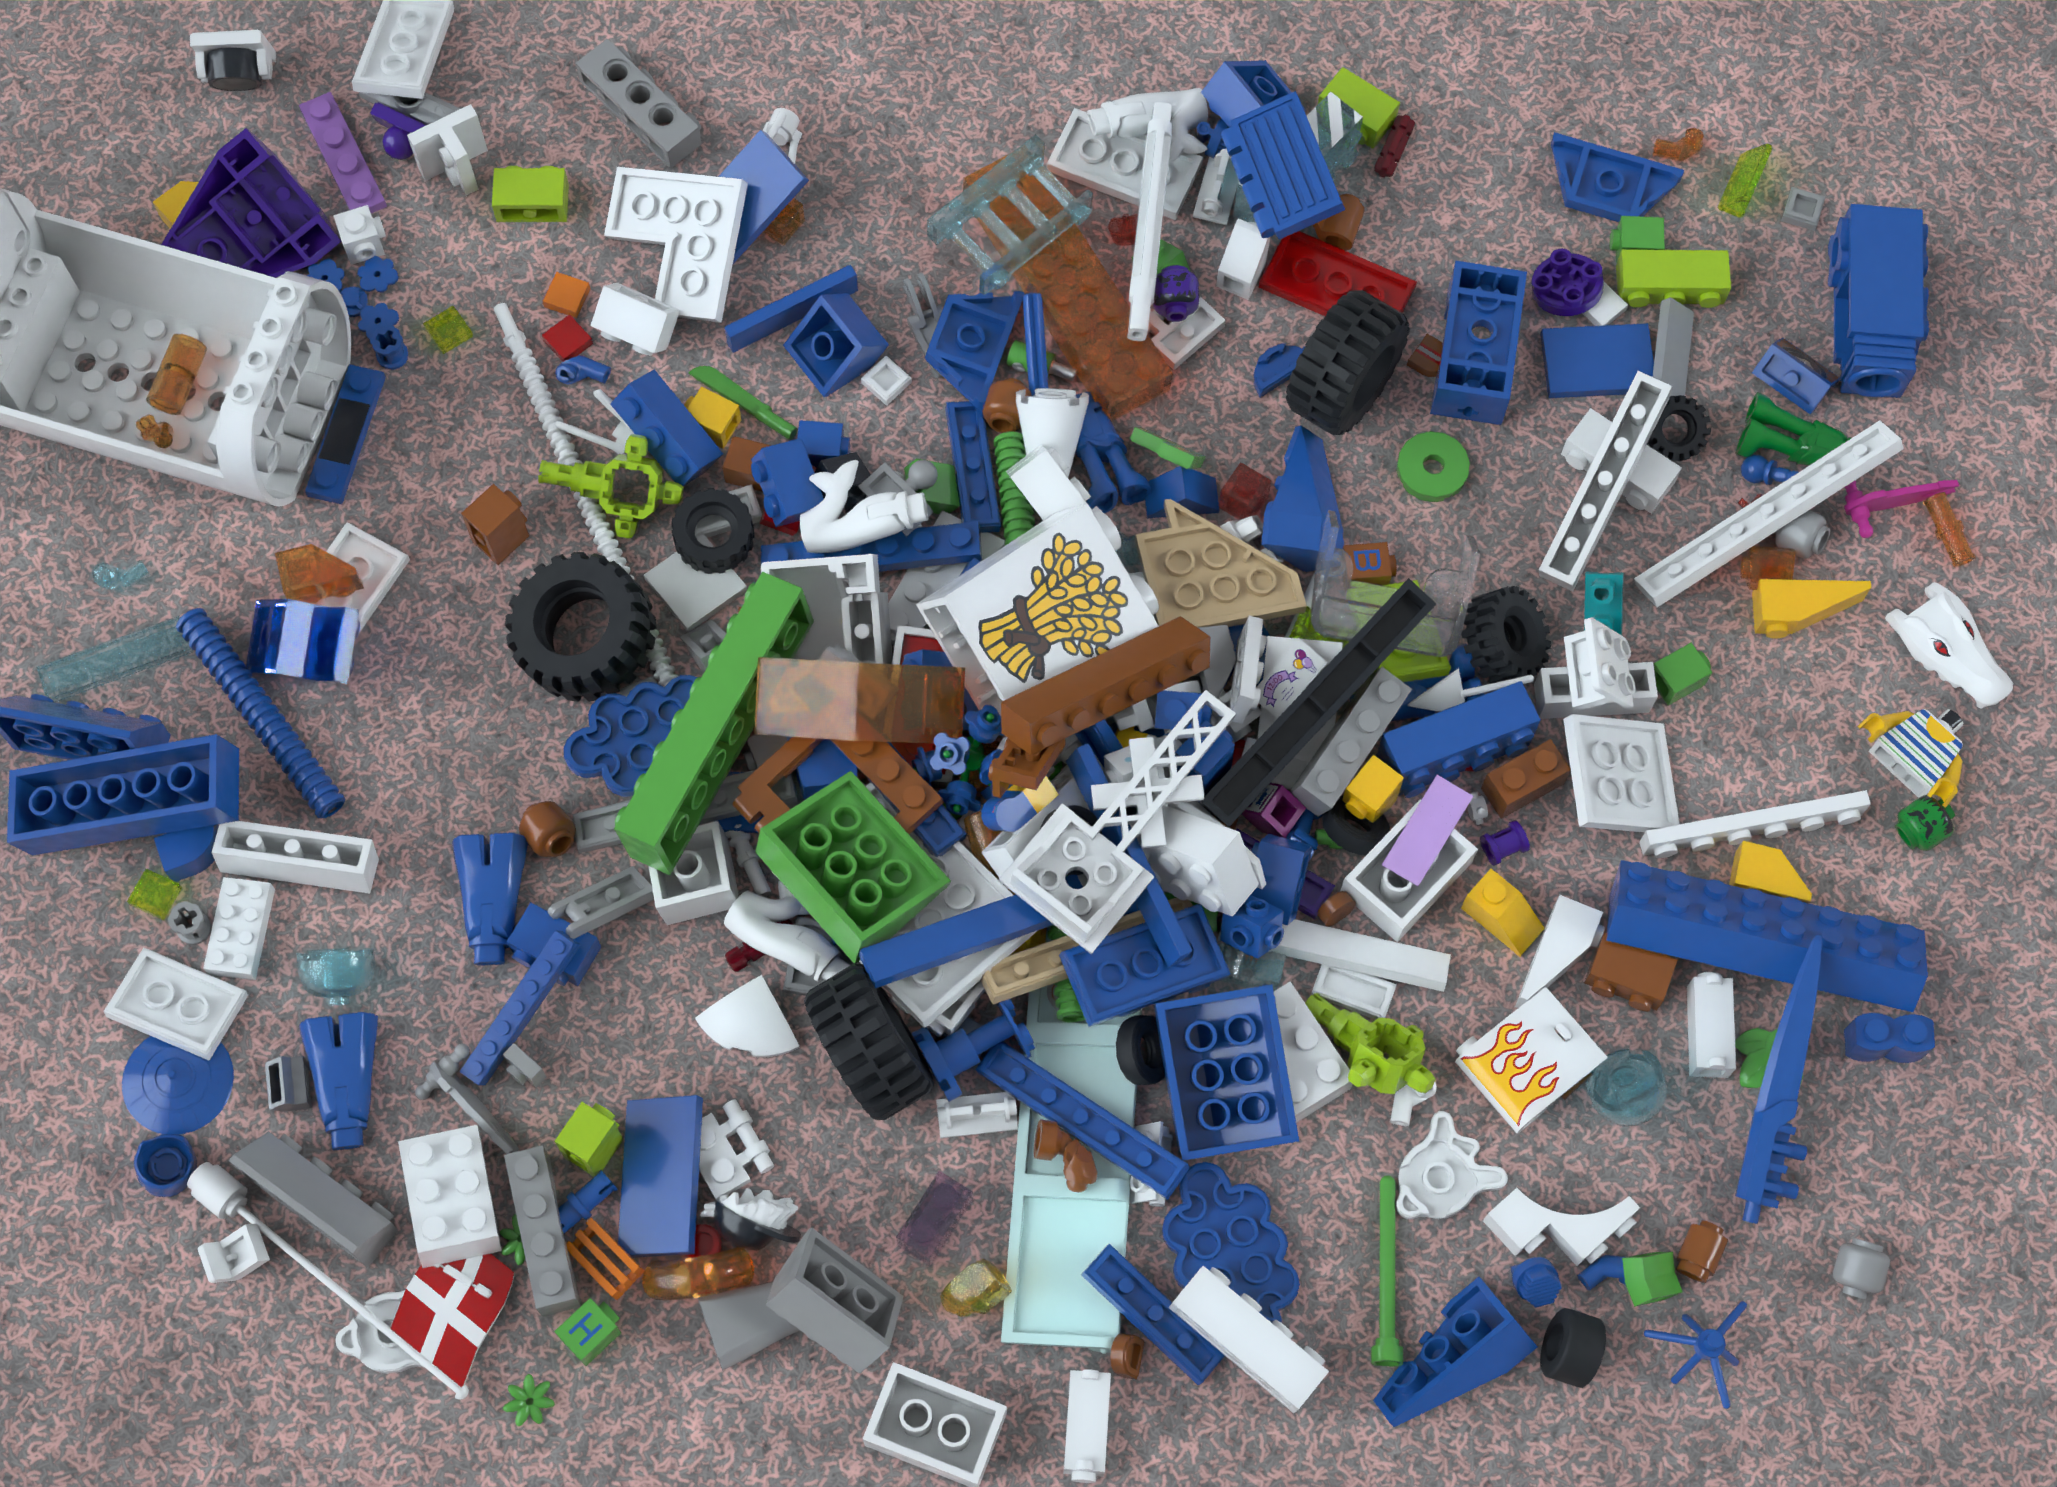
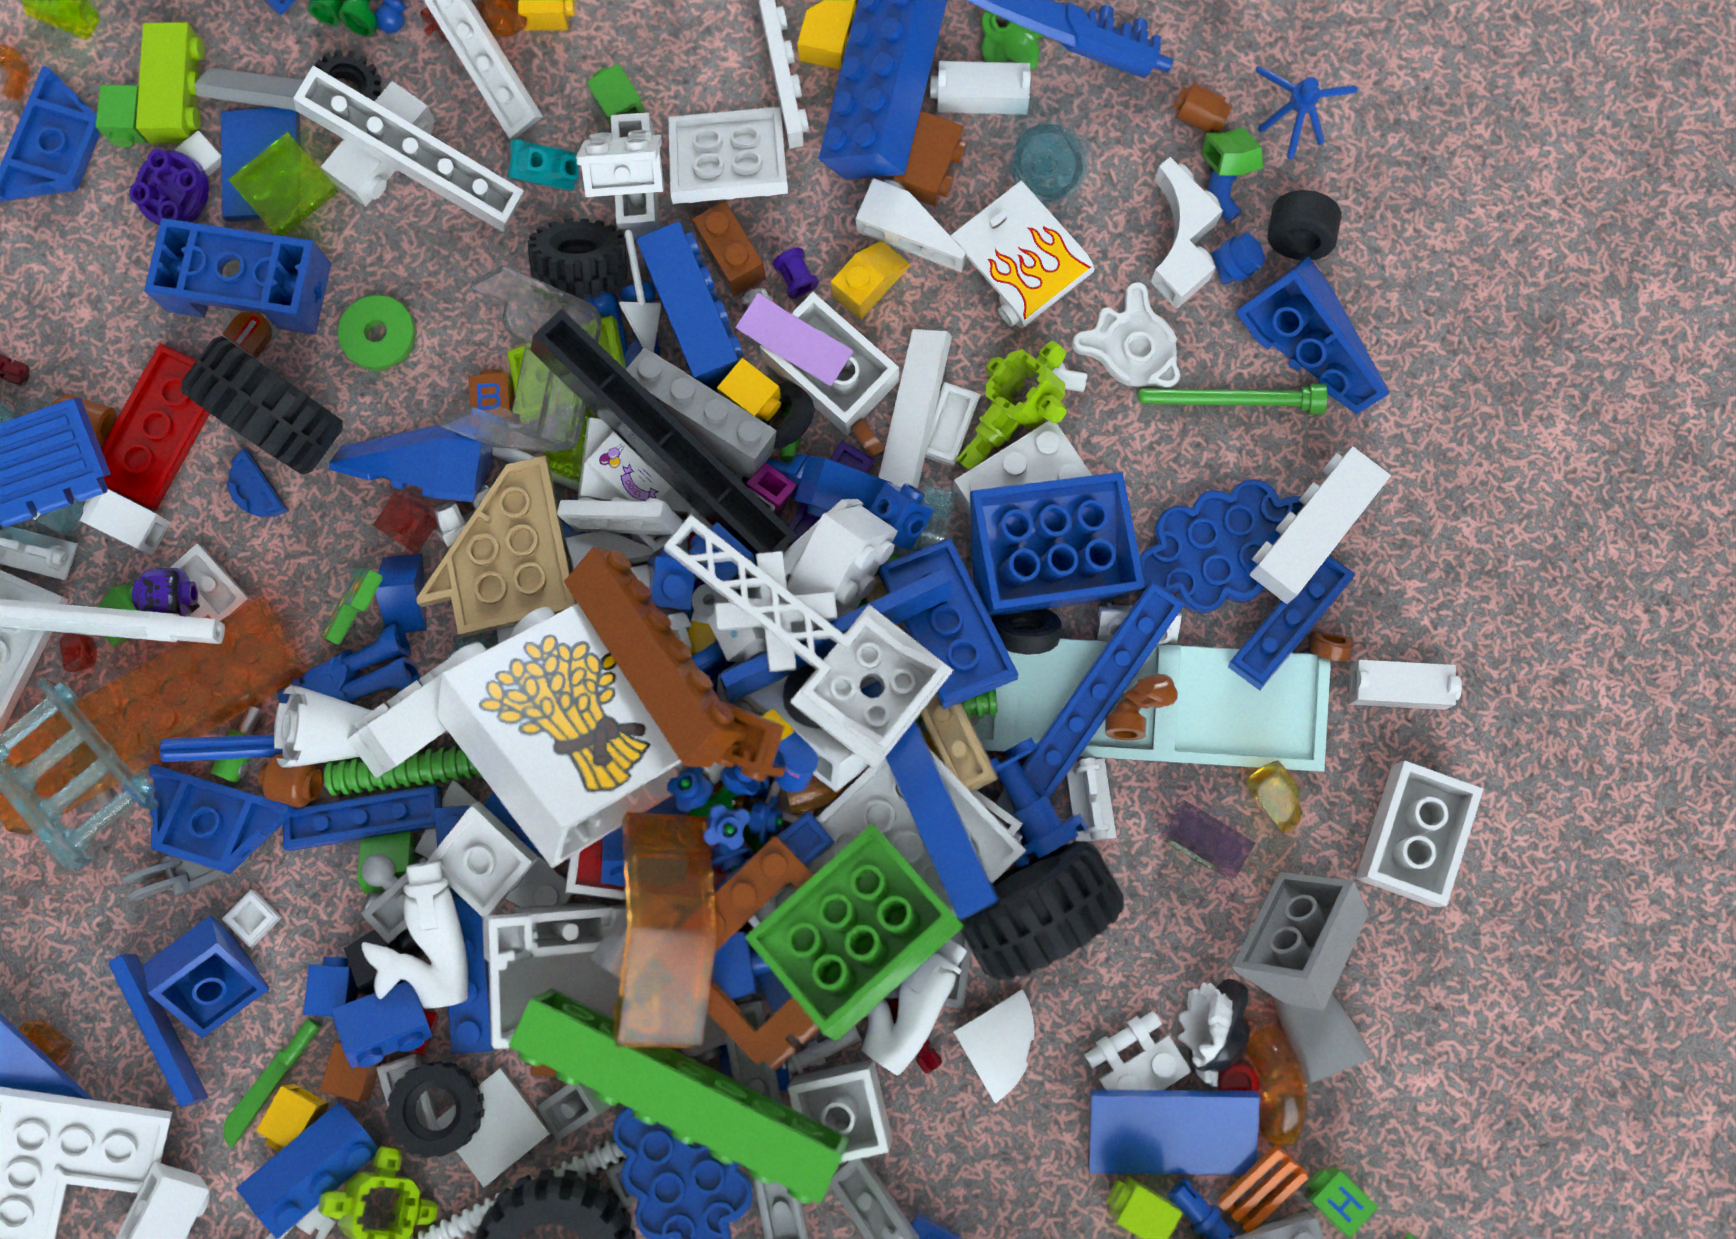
camera: 85 degrees left, 10 degrees up
none -> clear neon green plate [228,132,339,236]
none -> white tile [425,801,539,917]

